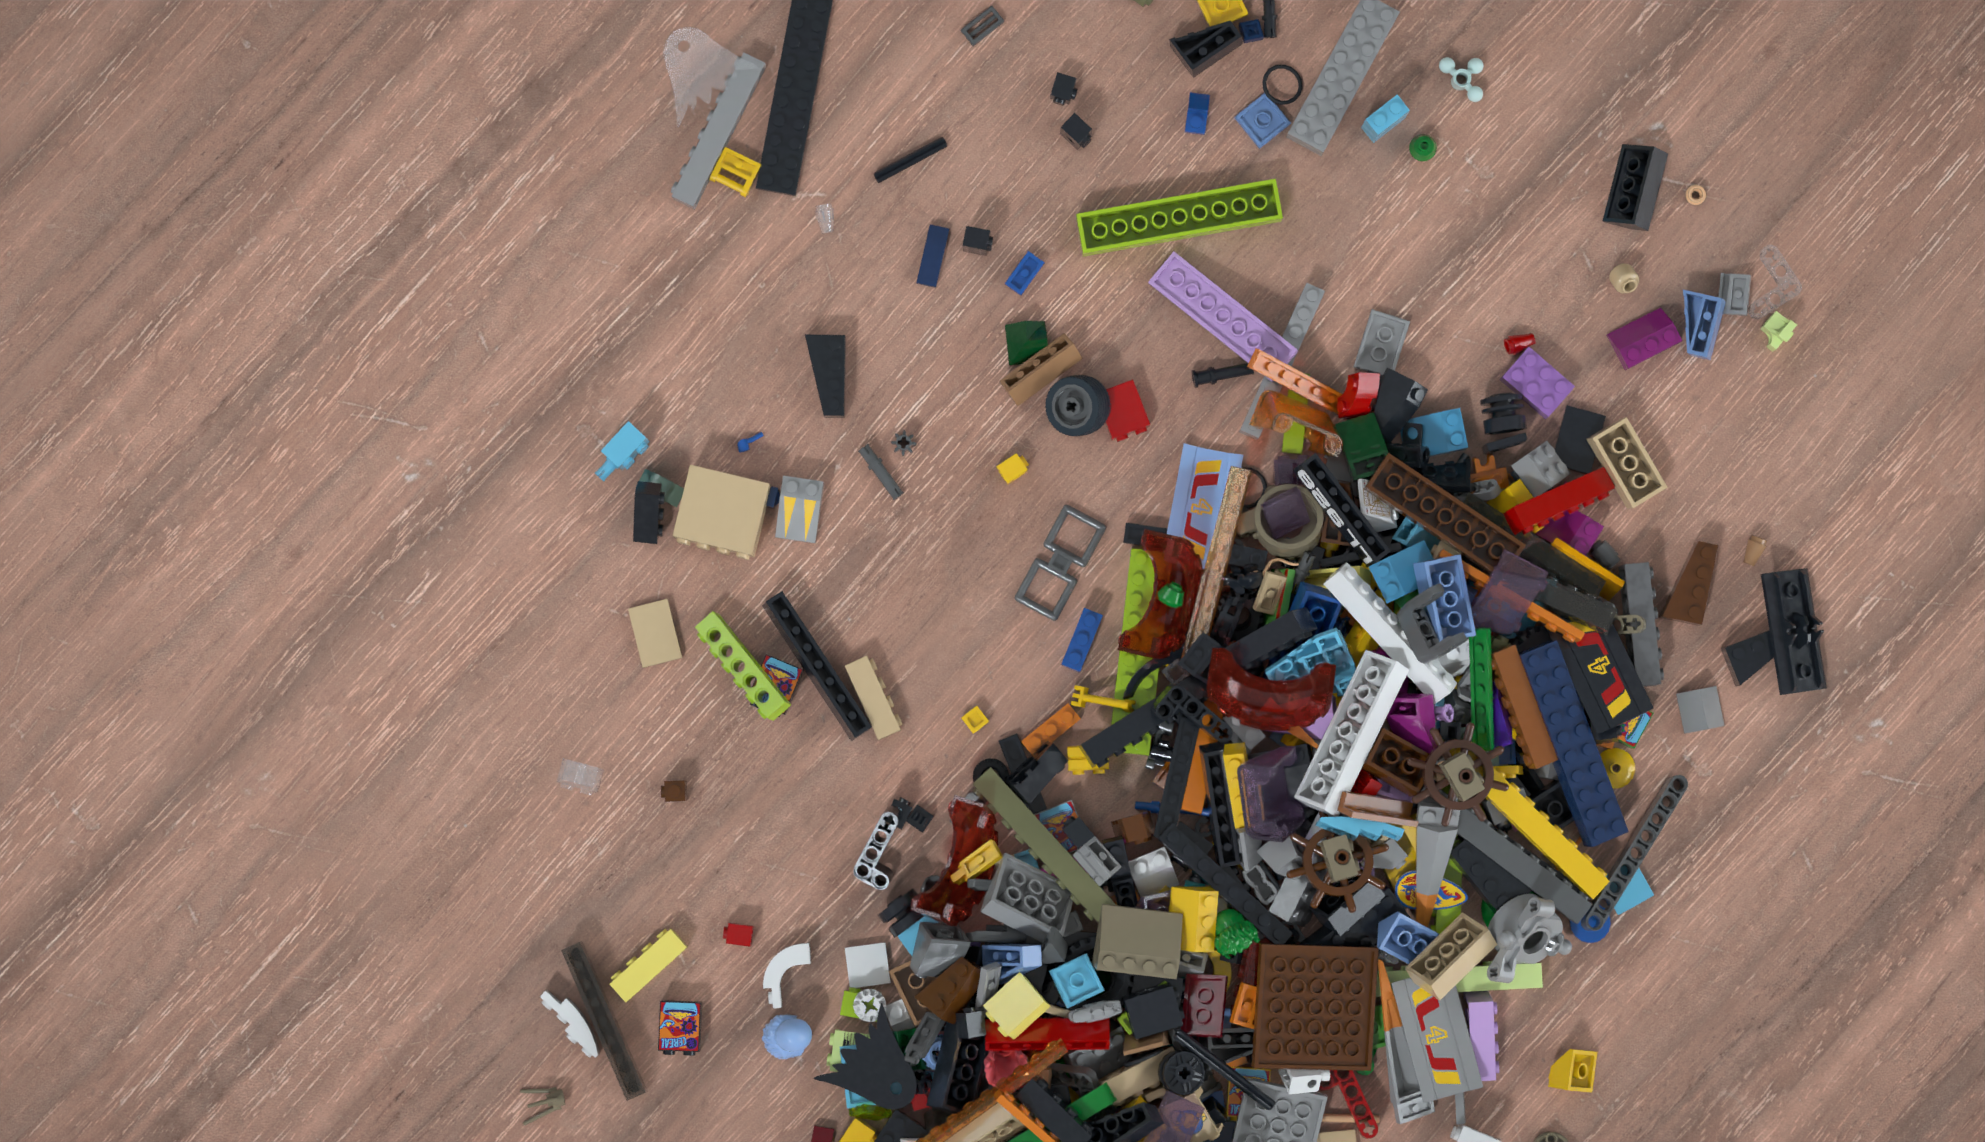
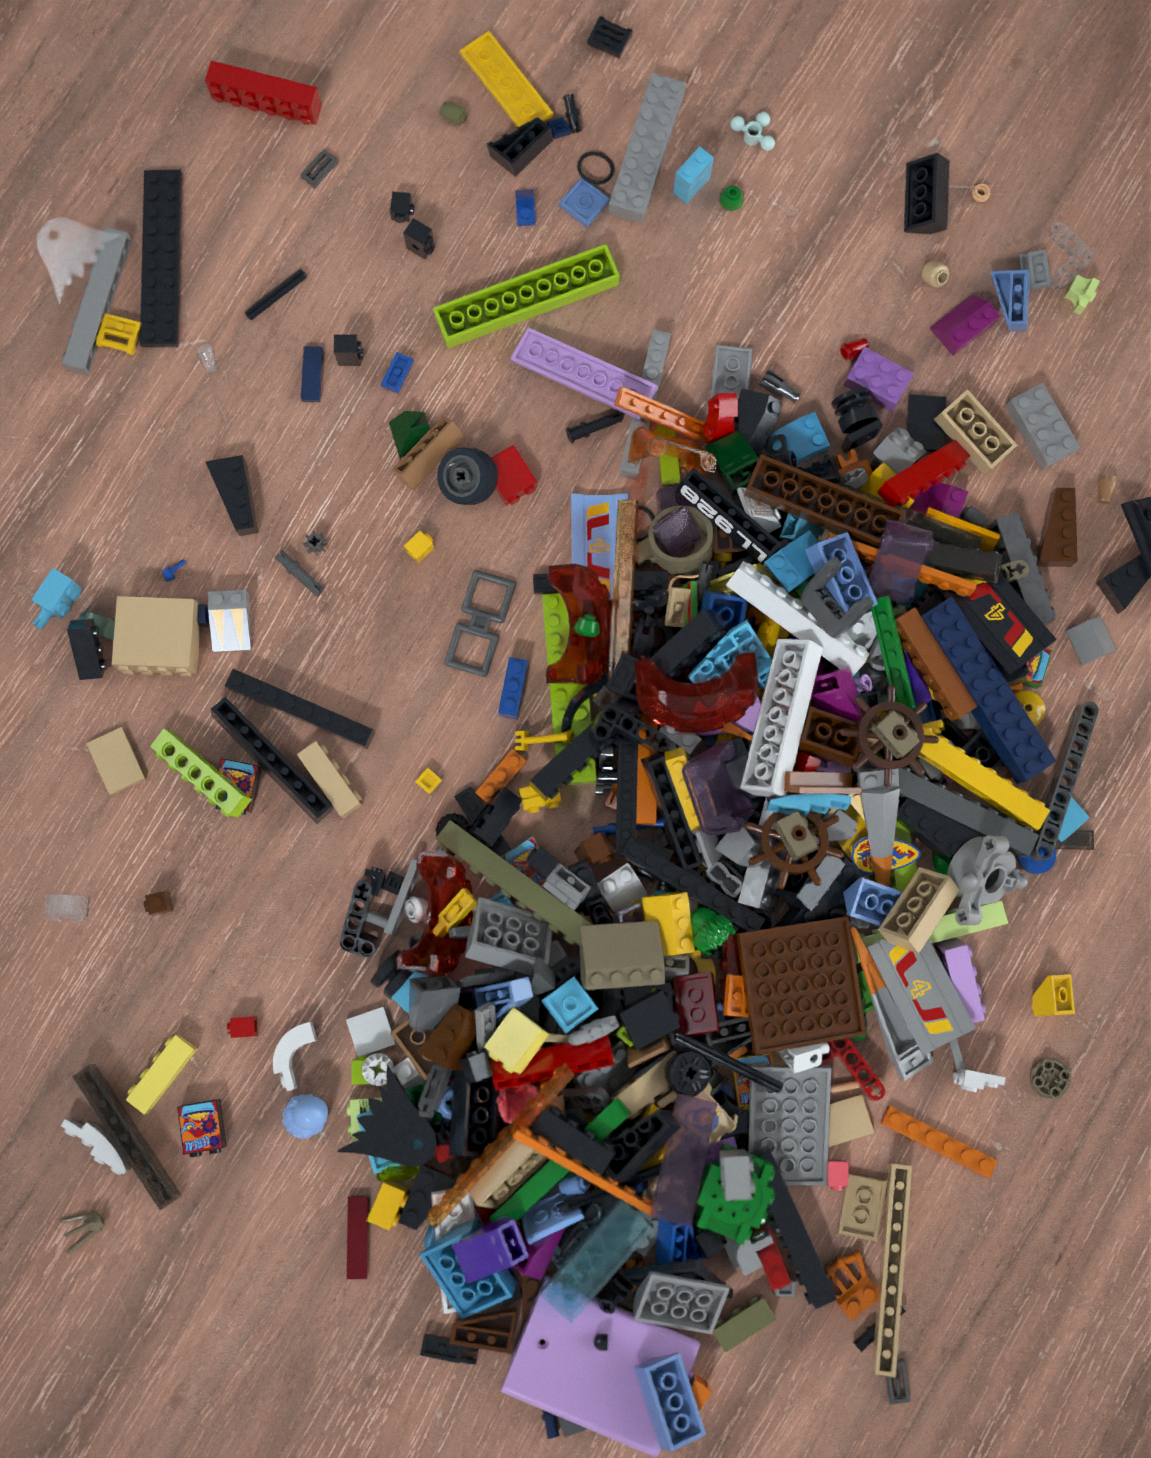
camera: 15 degrees left, 5 degrees down
none -> black brick [225,669,375,750]
none -> light grey piece [366,859,423,936]
none -> white cone [405,896,430,923]
none -> dark grey arm [759,369,801,404]
none -> light grey brick [1005,384,1080,470]
none -> clear smoke tile [1055,830,1094,850]

